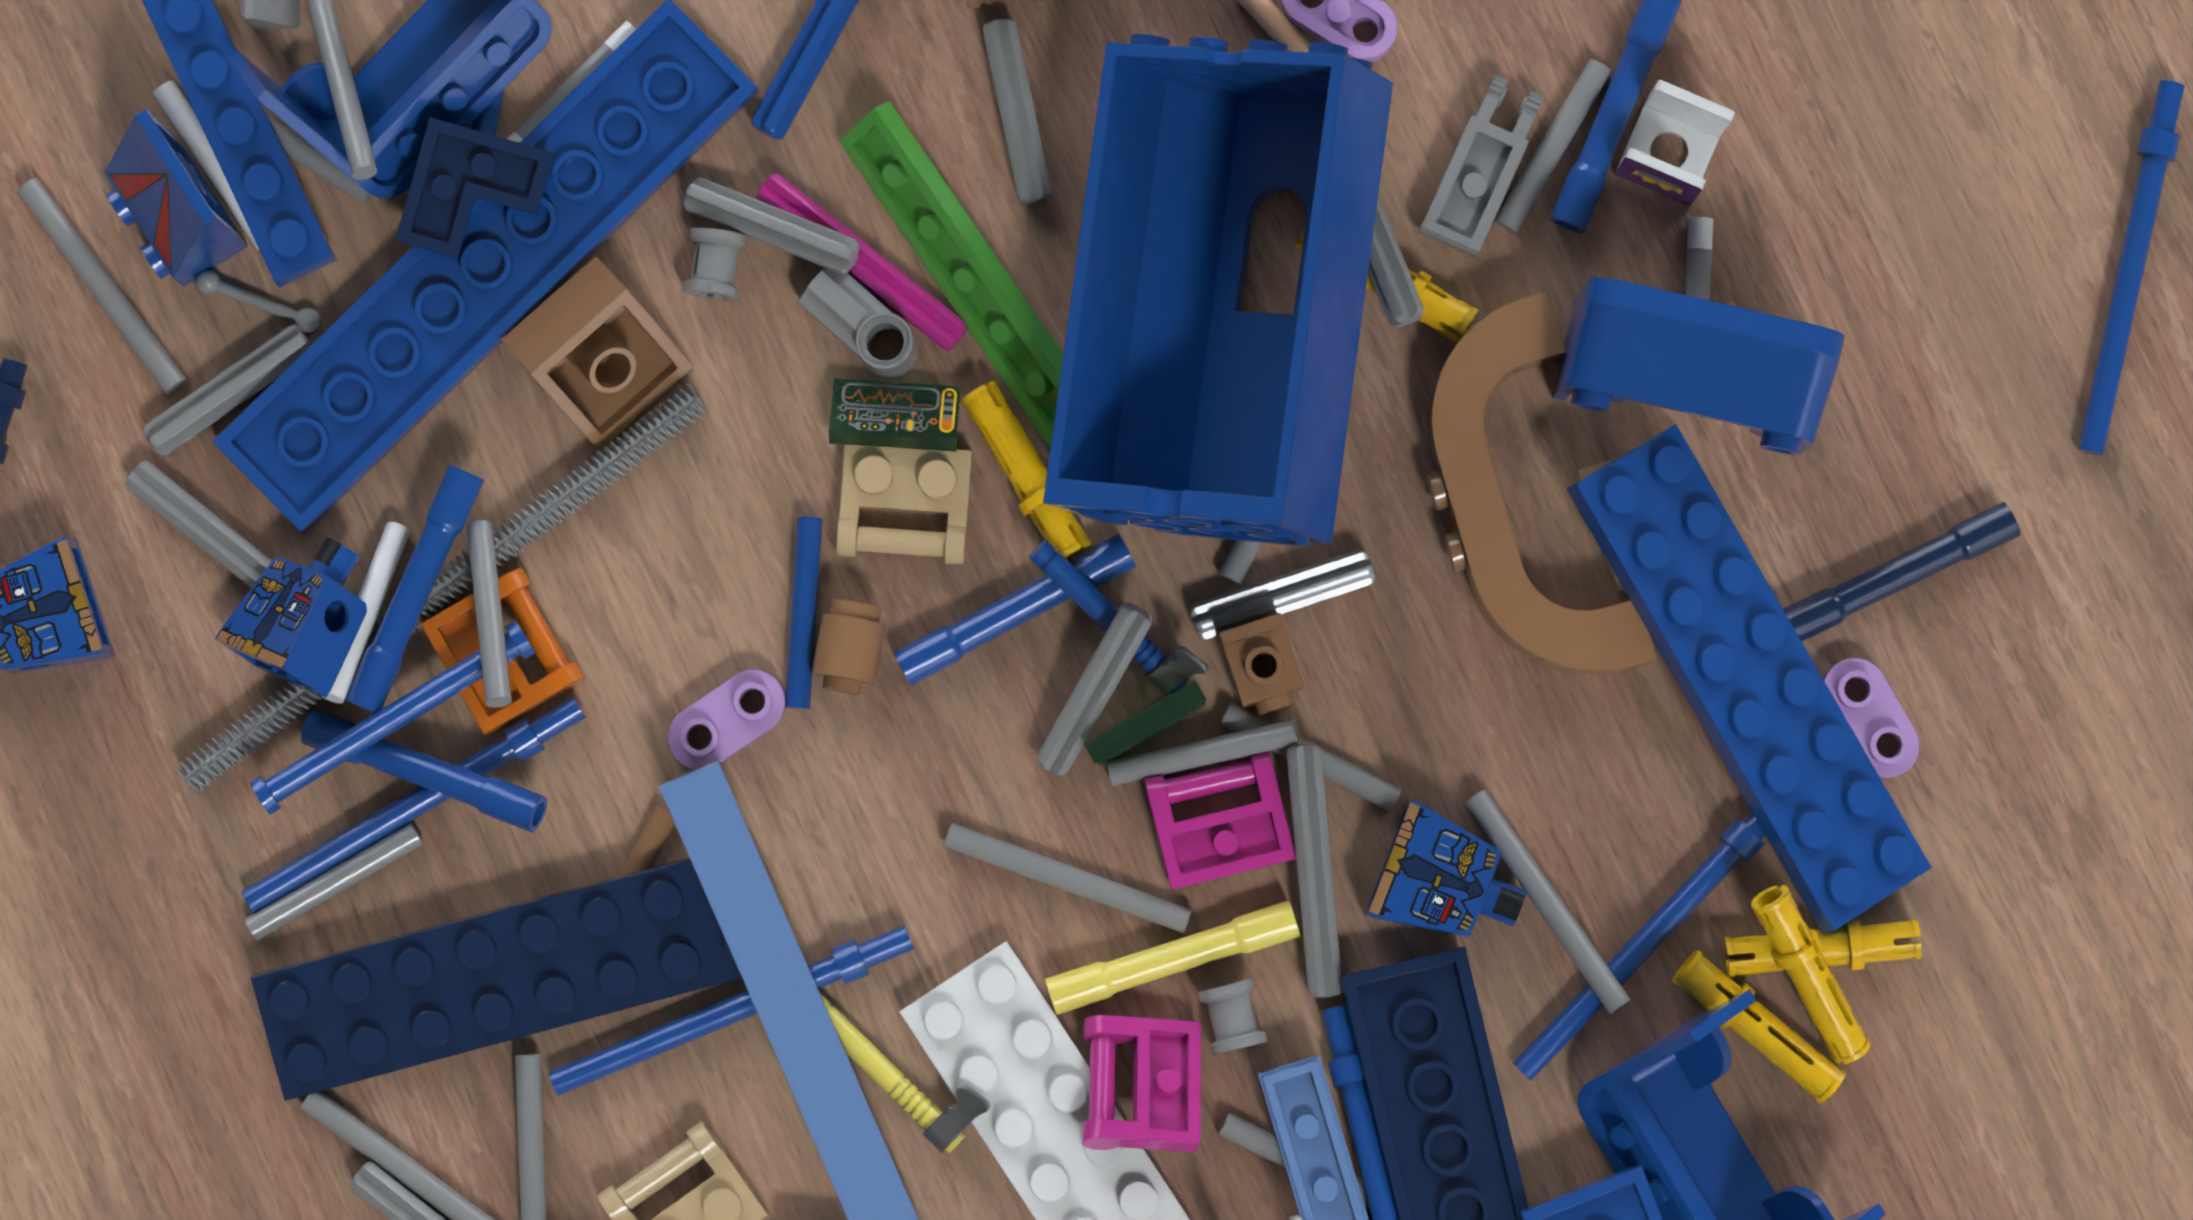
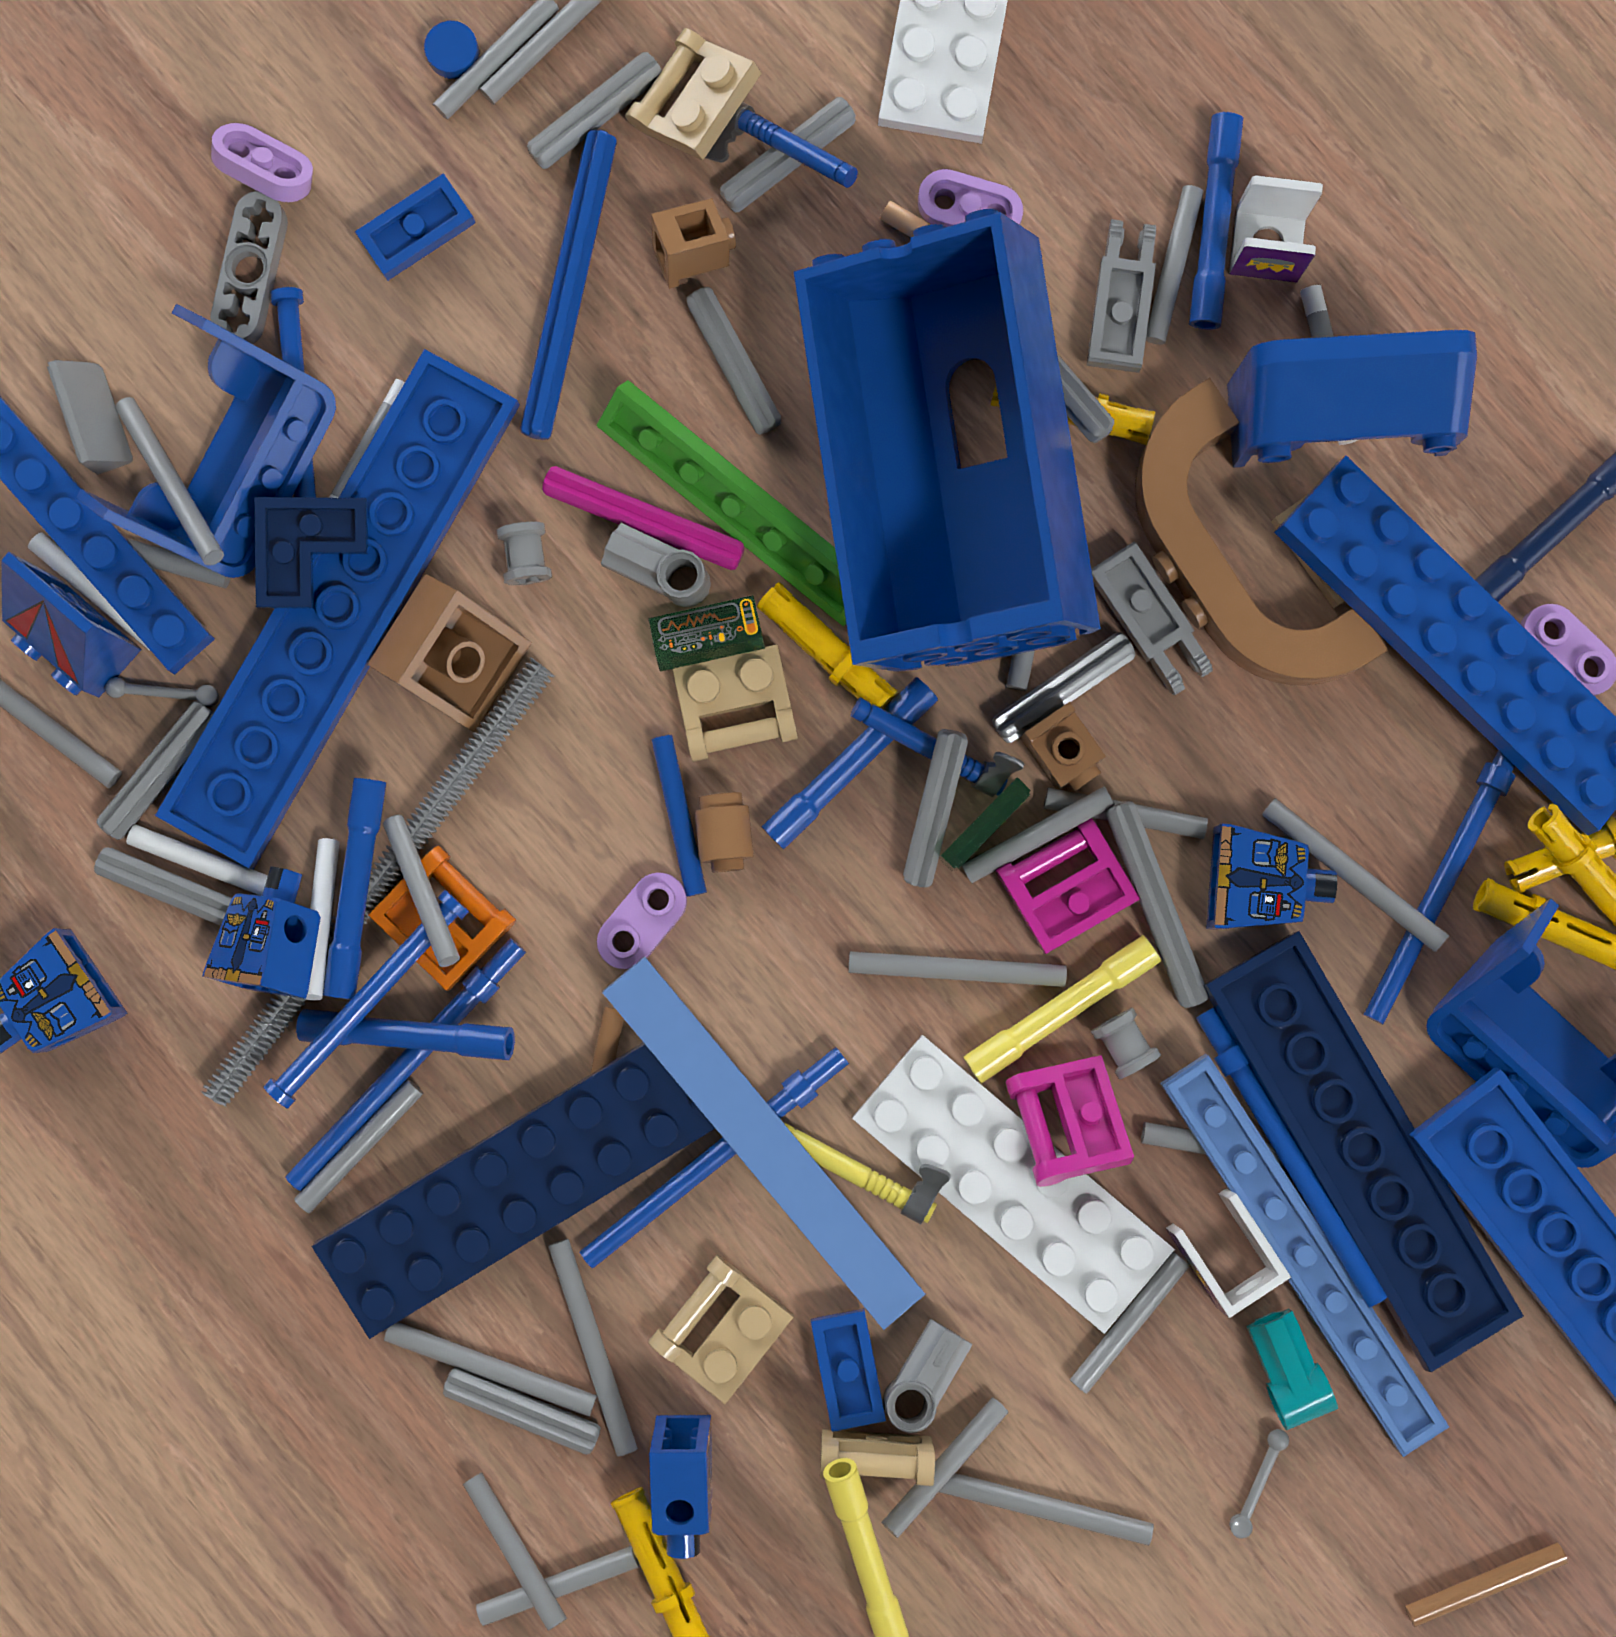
camera: 10 degrees left, 0 degrees up
light grey axle [684,177,860,274] -> none
none -> white bar [126,824,268,896]
none -> light grey hinge [1091,541,1213,696]

